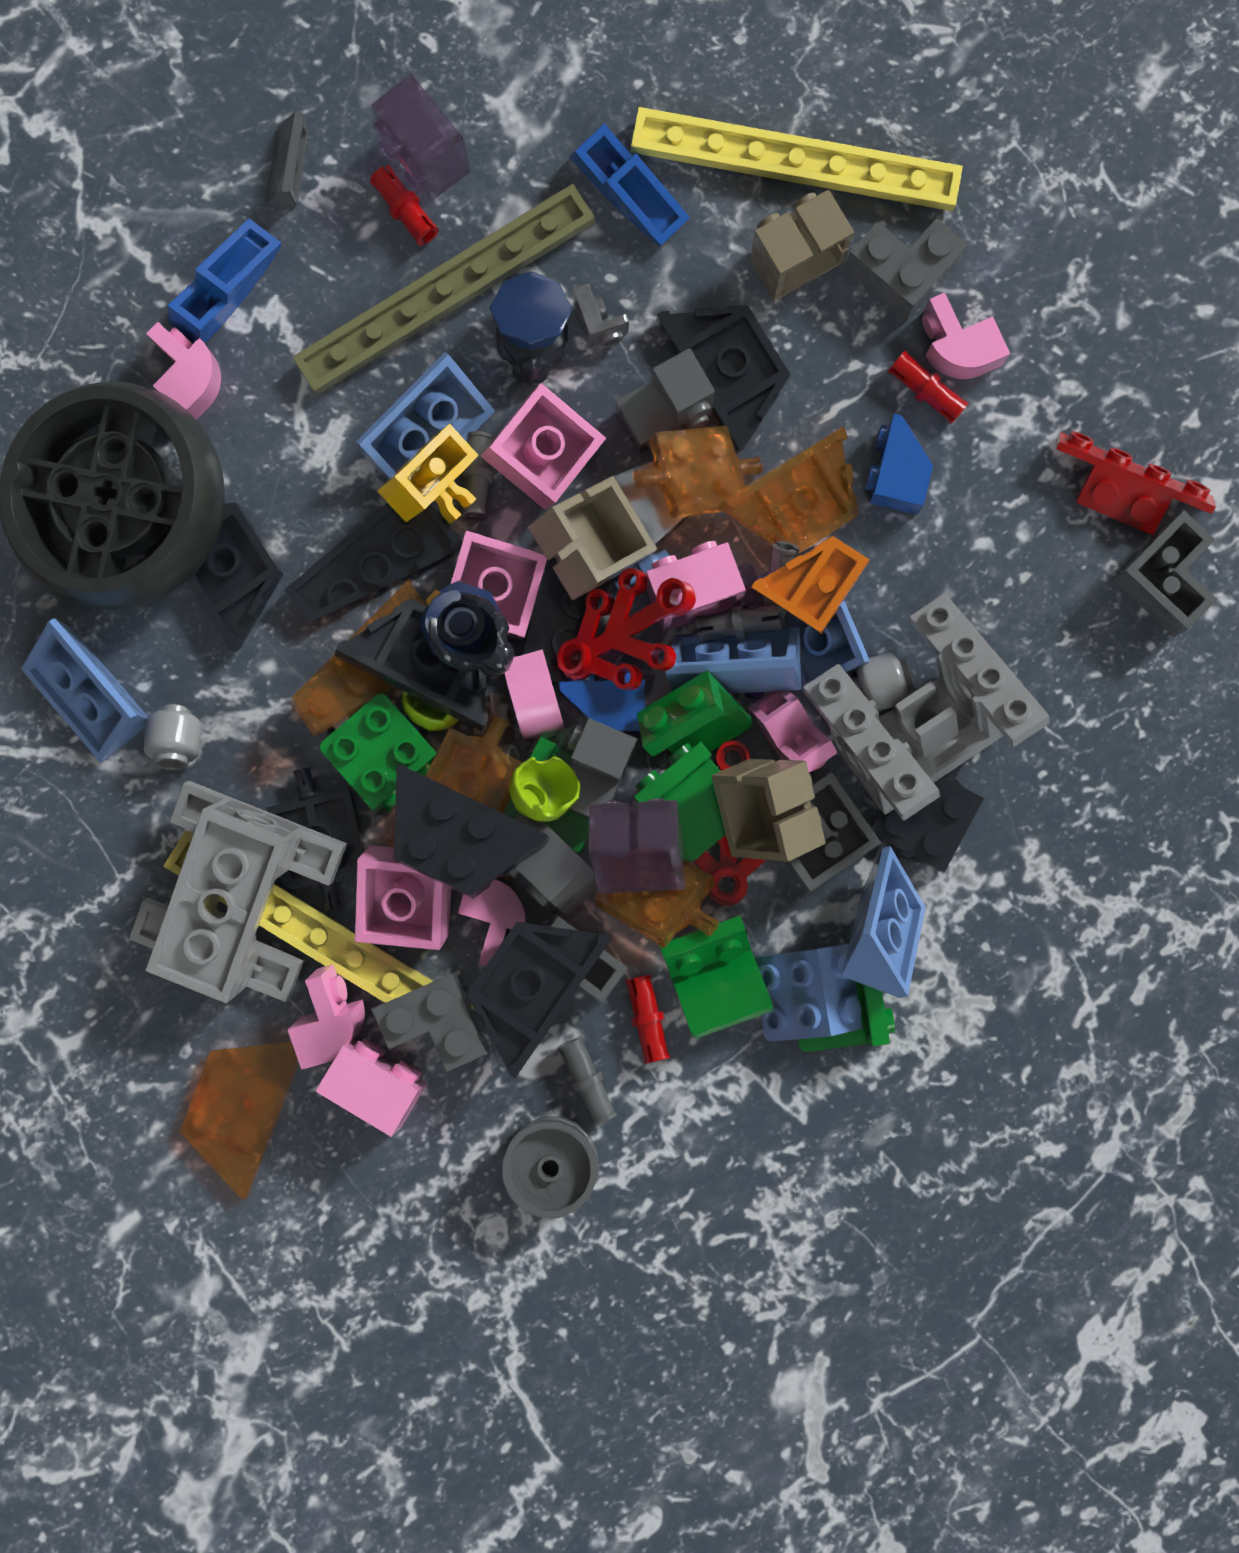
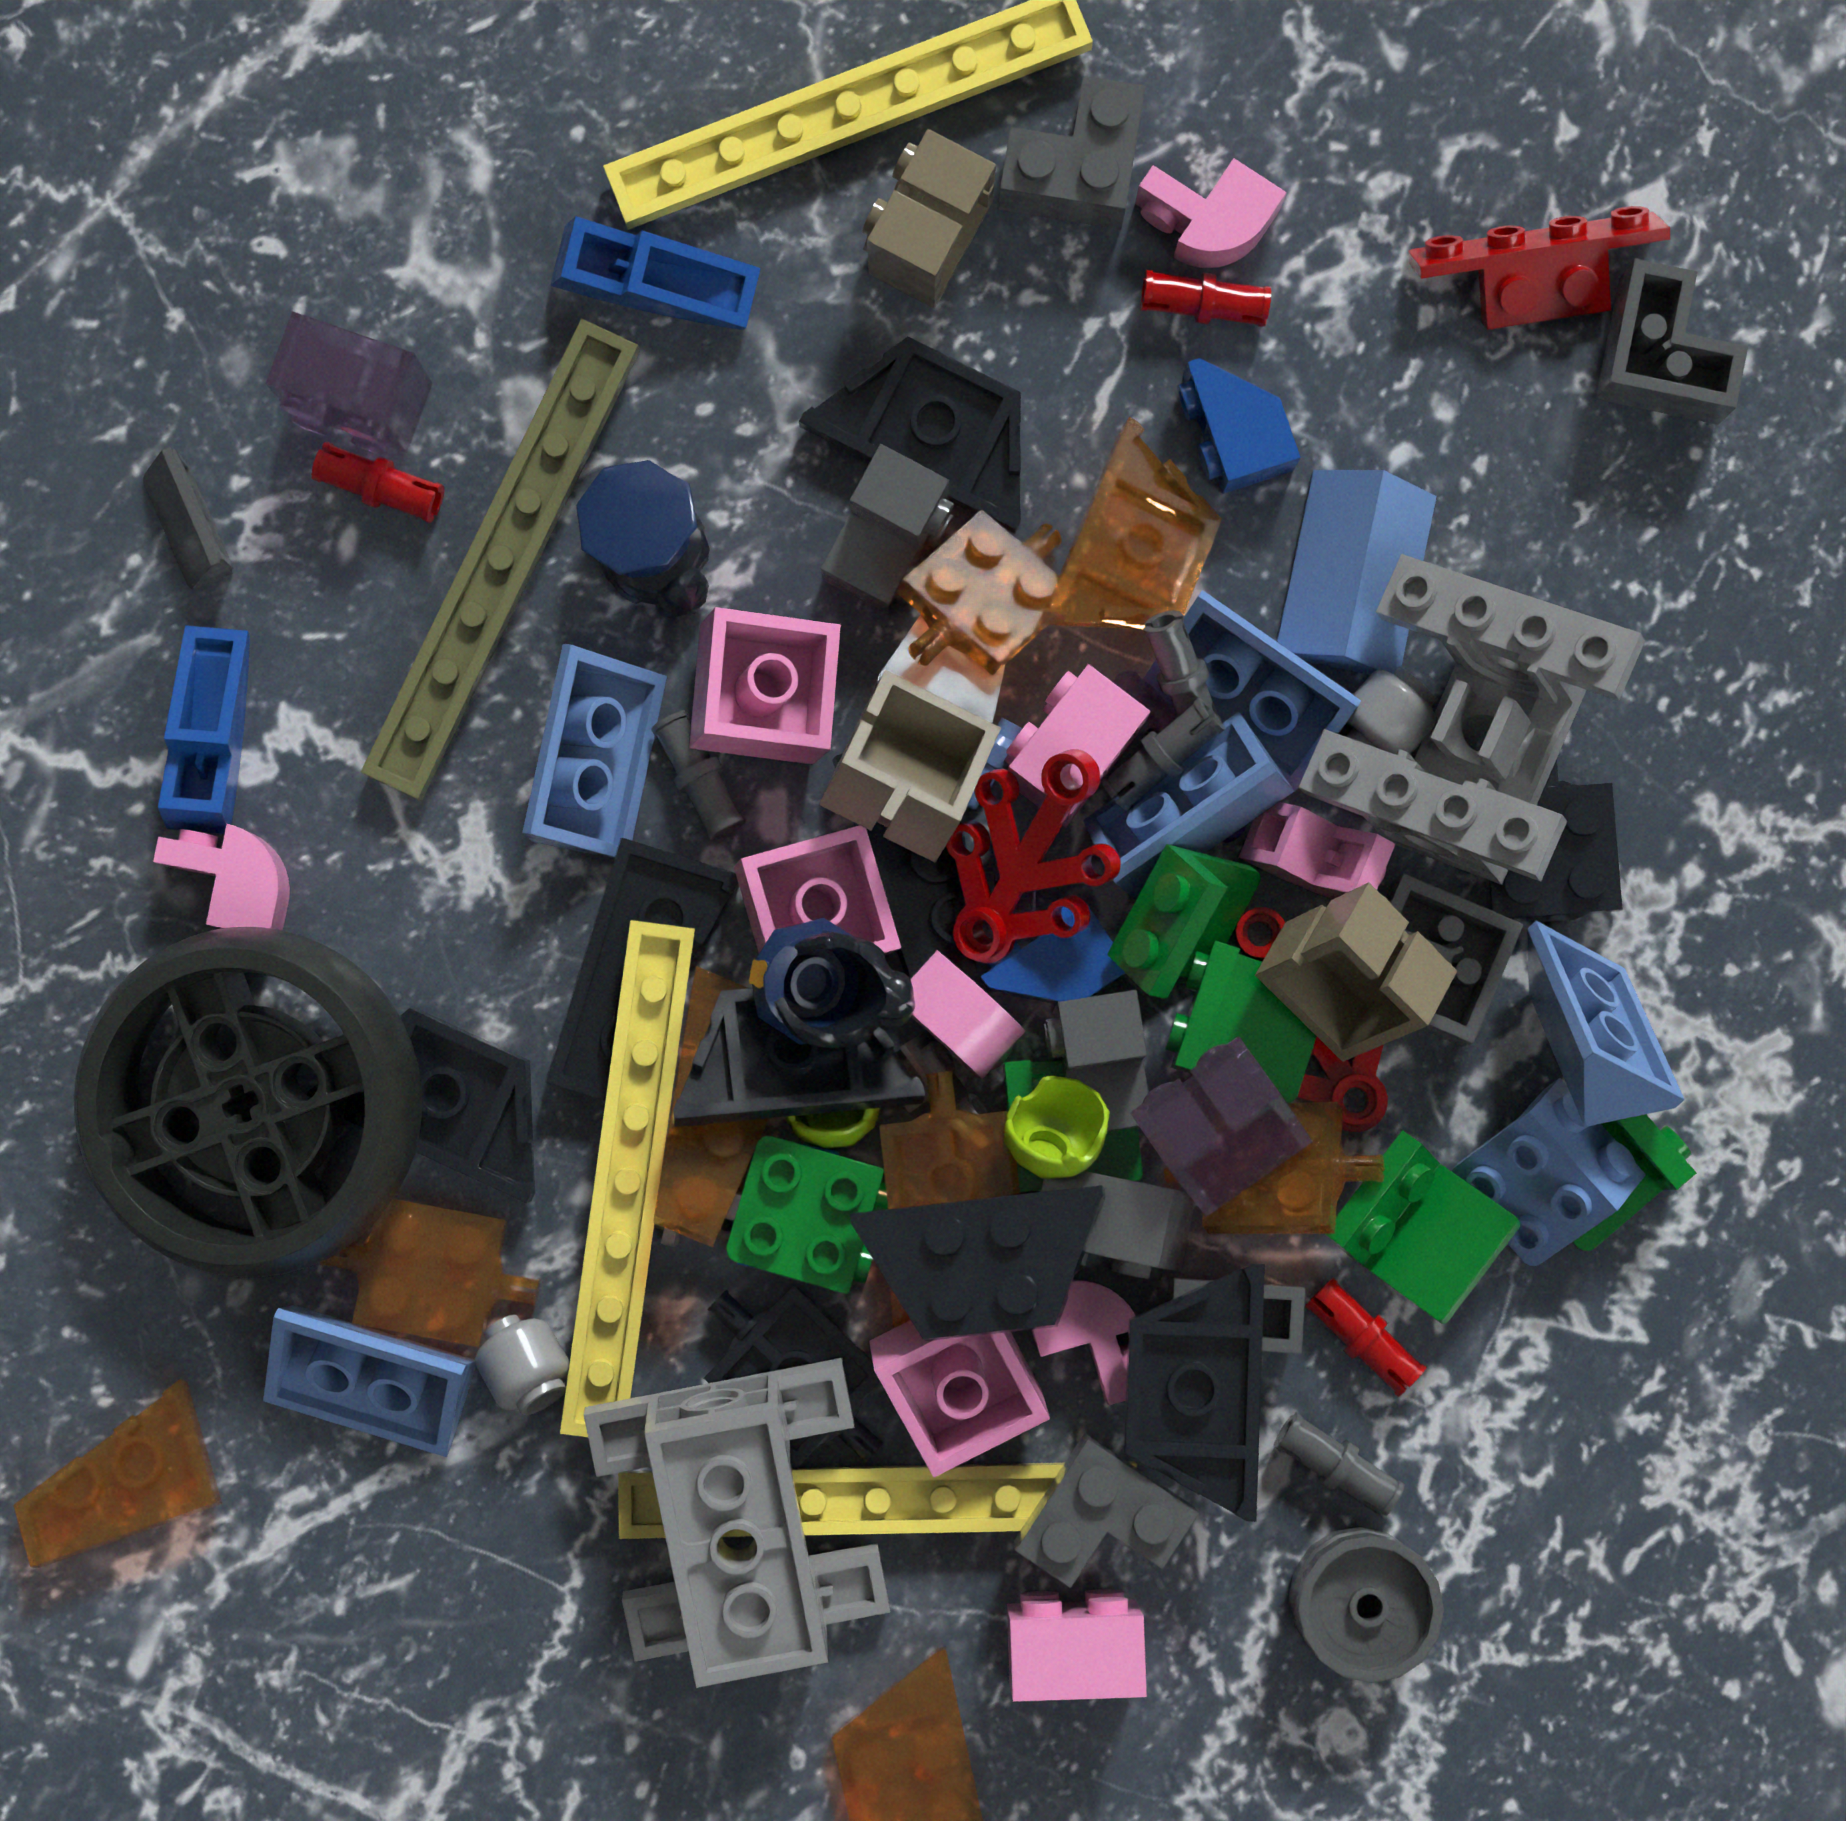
camera: 35 degrees left, 0 degrees up
bright pink brick [288,964,365,1070] -> none
yellow brick [377,424,479,524] -> none
flat silver bracket [573,283,629,348] -> none
orange wing [751,536,870,633] -> none
none -> clear orange plate [320,1199,541,1348]
none -> light yellow plate [560,920,695,1437]
none -> medium blue slope [1277,470,1437,675]

